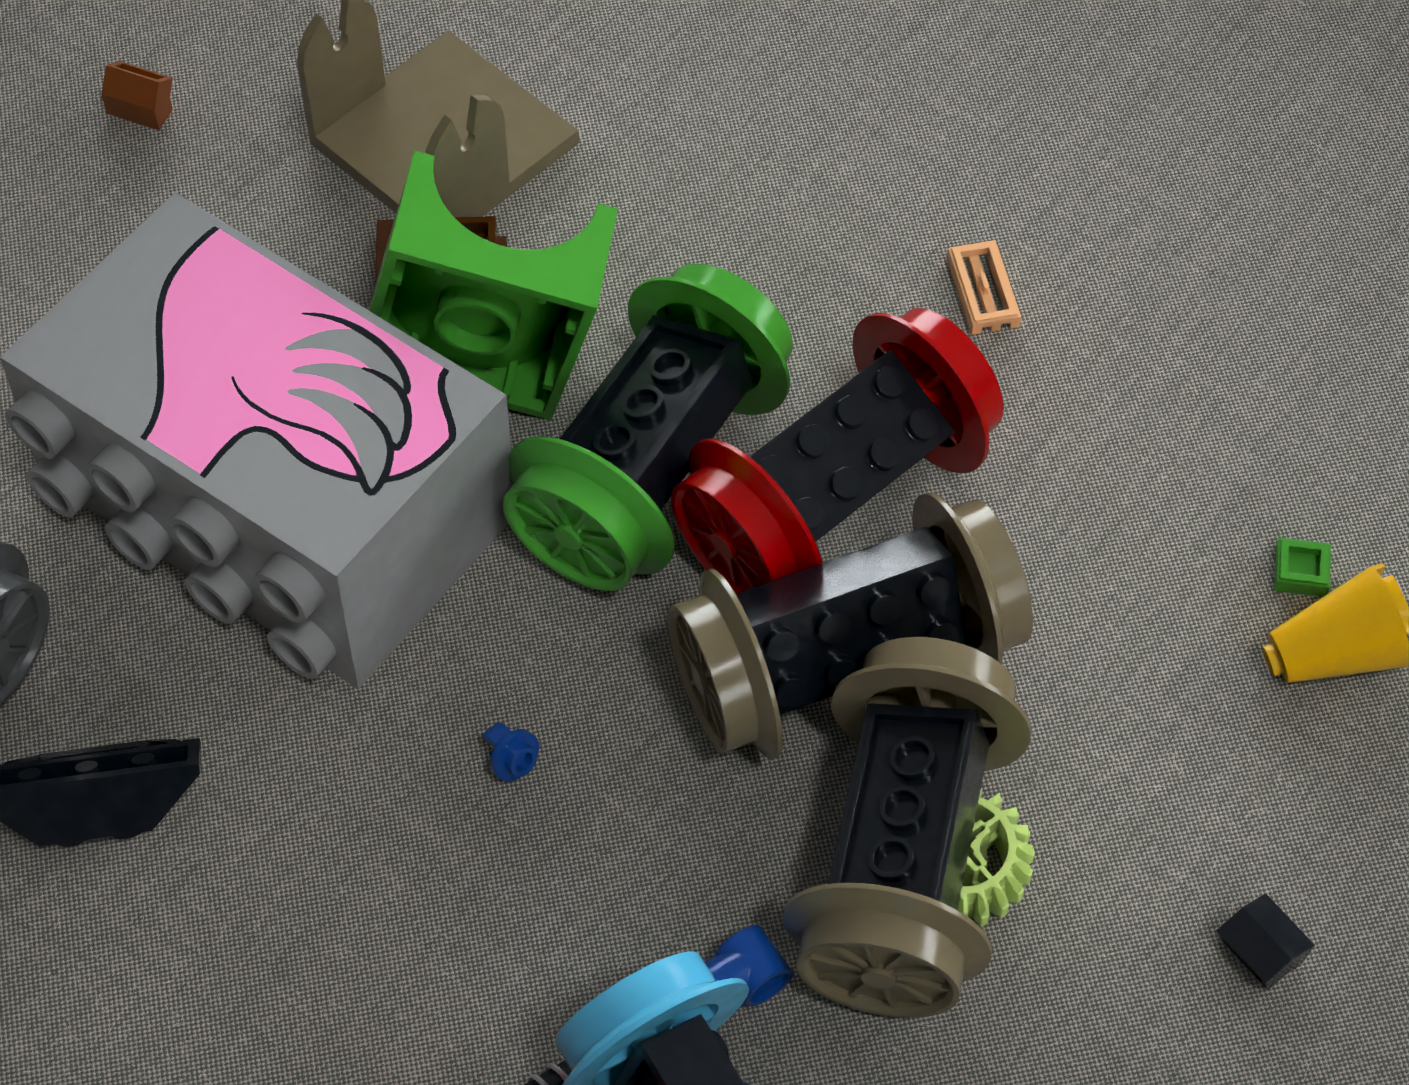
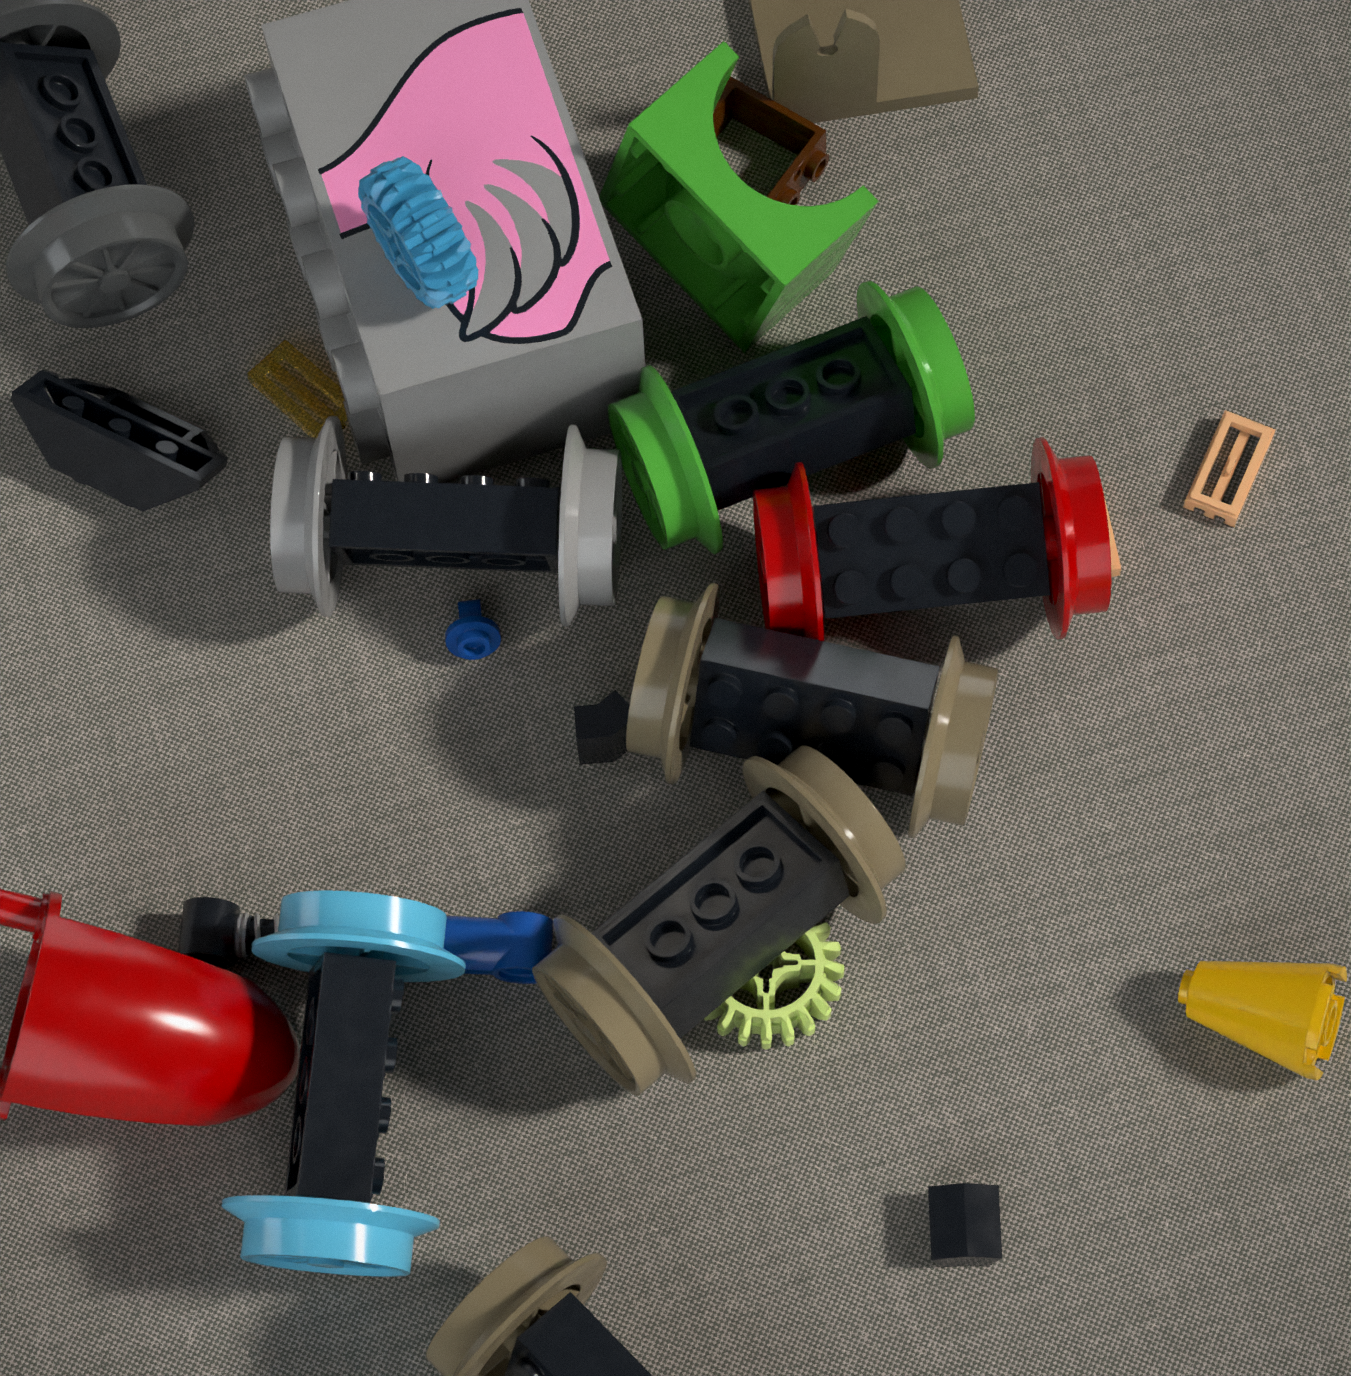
camera: 40 degrees right, 10 degrees up
bright green tile [1274,537,1331,597] -> none
none -> clear yellow tile [247,339,348,438]
none -> brick [270,416,622,627]
none -> dark azure gear [358,156,479,309]
none -> black piece [574,690,630,765]

